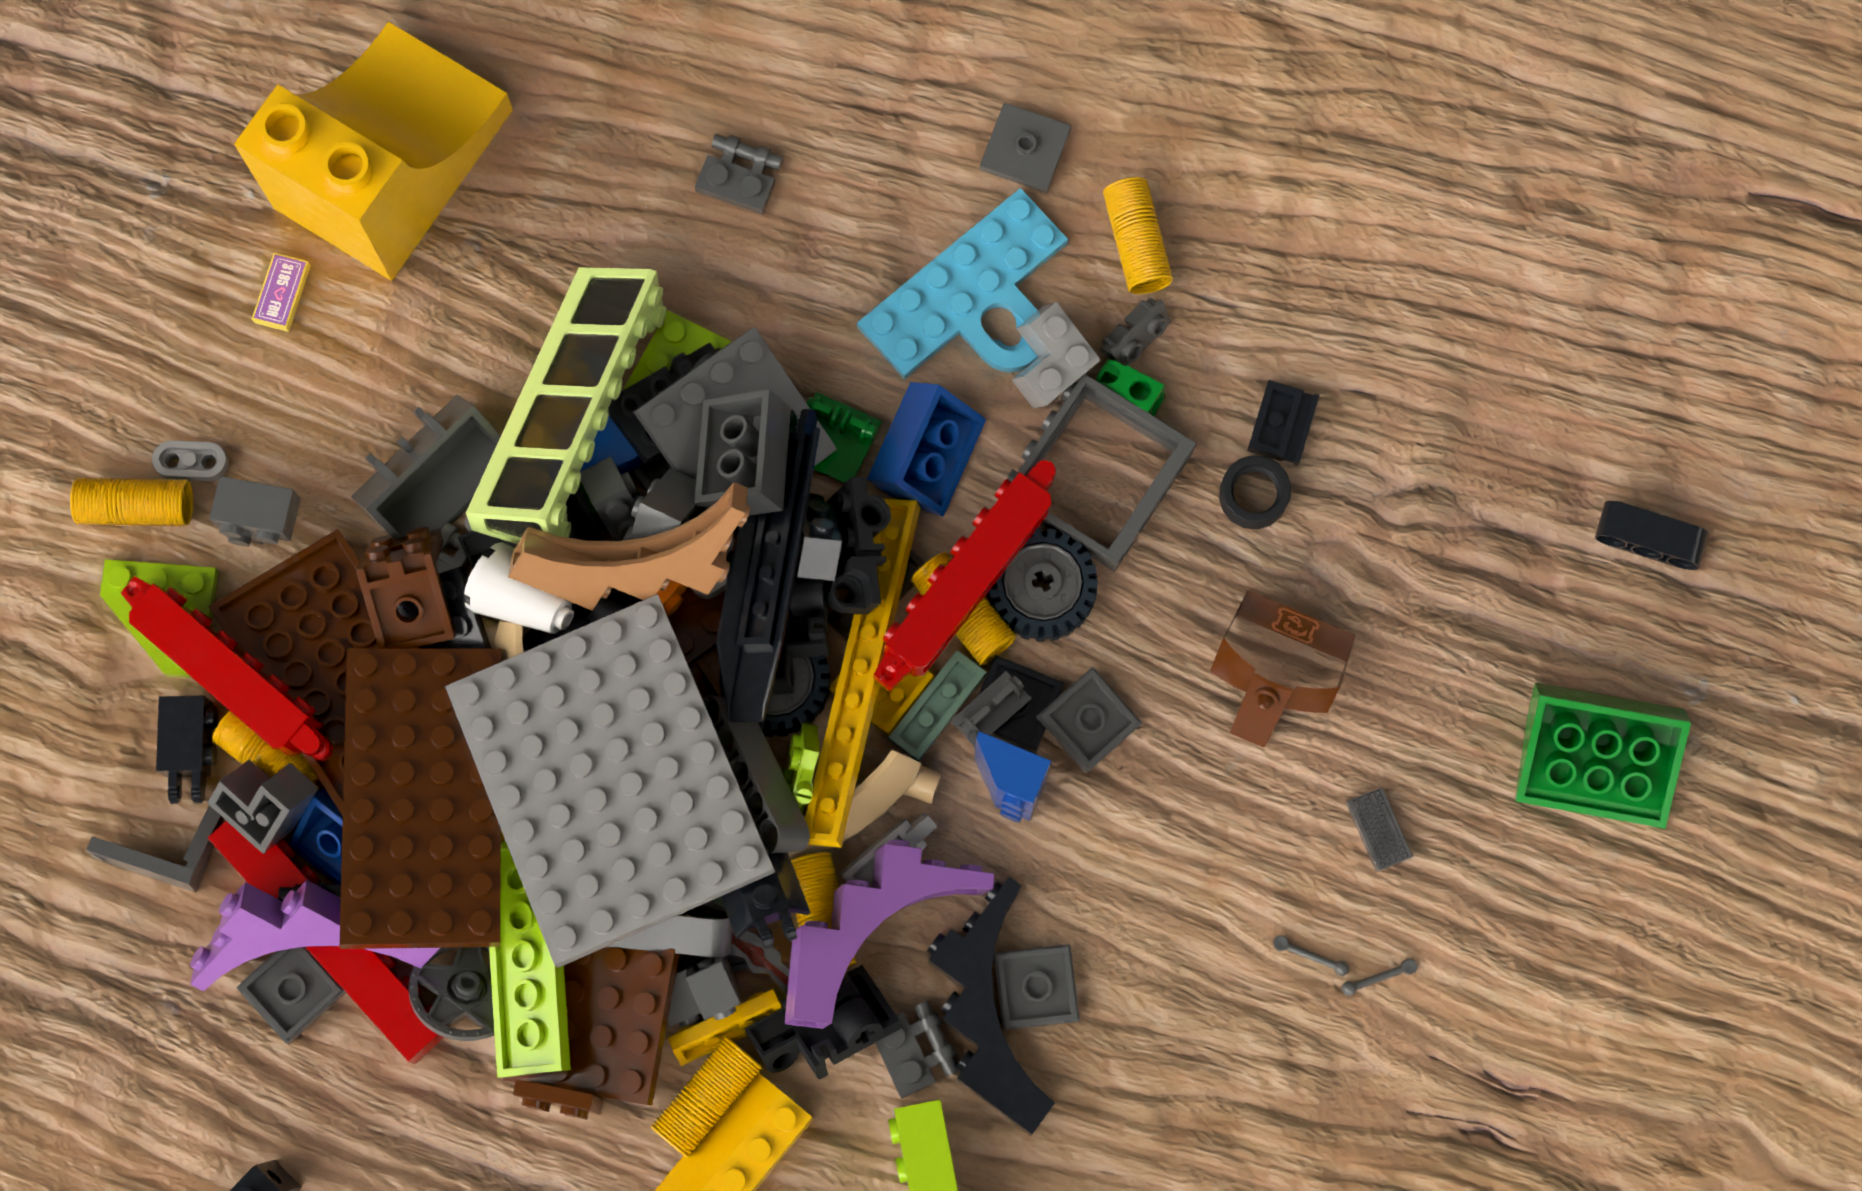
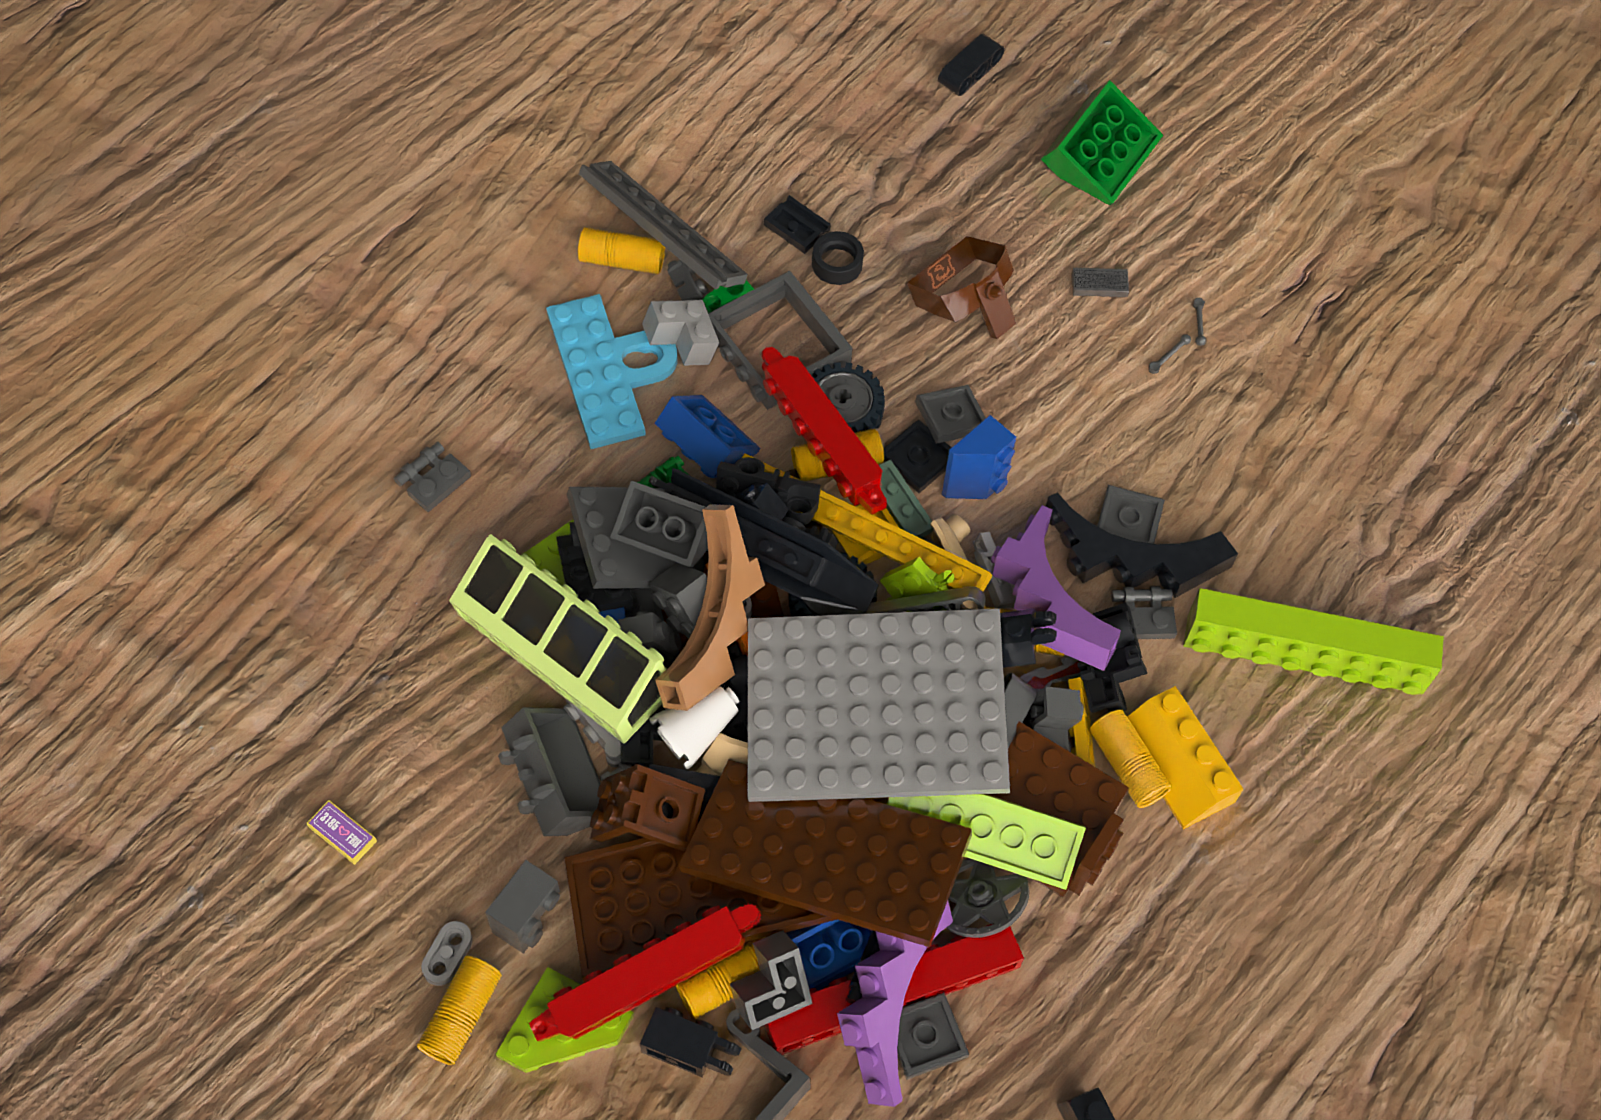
camera: 70 degrees left, 15 degrees down
yellow brick [234,22,513,281] -> none
dark grey hinge [951,671,1032,747] -> none
dark grey plate [980,103,1071,193] -> none
none -> dark grey plate [579,161,748,289]

